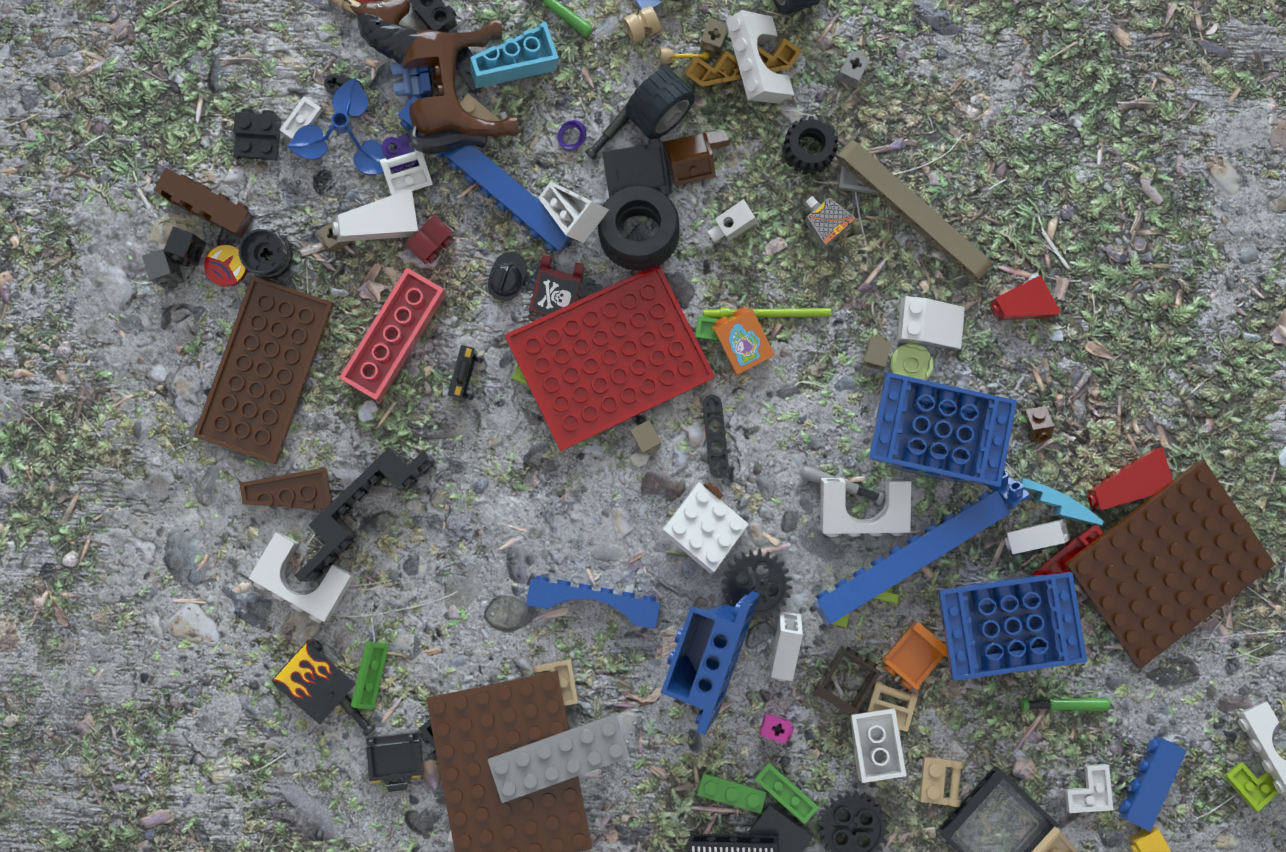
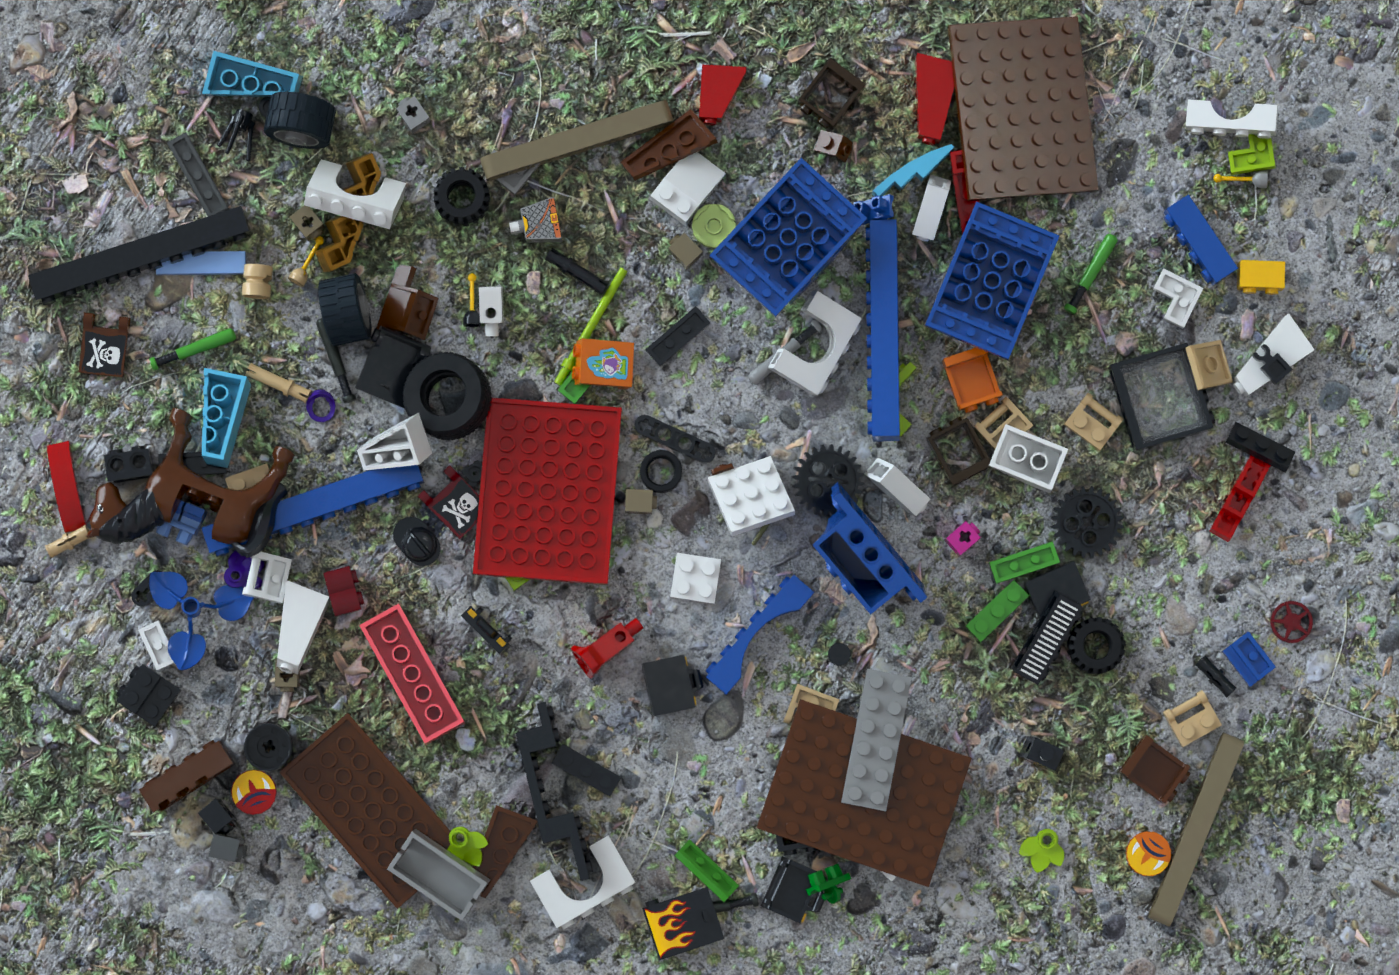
camera: 60 degrees left, 0 degrees up
none -> tan pin [245,363,312,403]
none -> light grey piece [387,829,490,920]
none -> lime plate [447,826,488,867]
none -> hinge [463,273,481,328]
none -> black pin [545,247,609,295]
none -> black plate [552,744,621,797]
none -> red piece [570,618,643,679]
none -> reddish brown wing [621,109,718,181]
none -> black tyre [640,450,682,493]
none -> black piece [641,655,703,717]
none -> black plate [645,306,711,367]
none -> white plate [670,553,721,604]
none -> dark brown window [798,58,866,130]
none -> green hips [806,864,851,904]
none -> black tile [828,643,851,666]
none -> hinge [1213,170,1268,188]

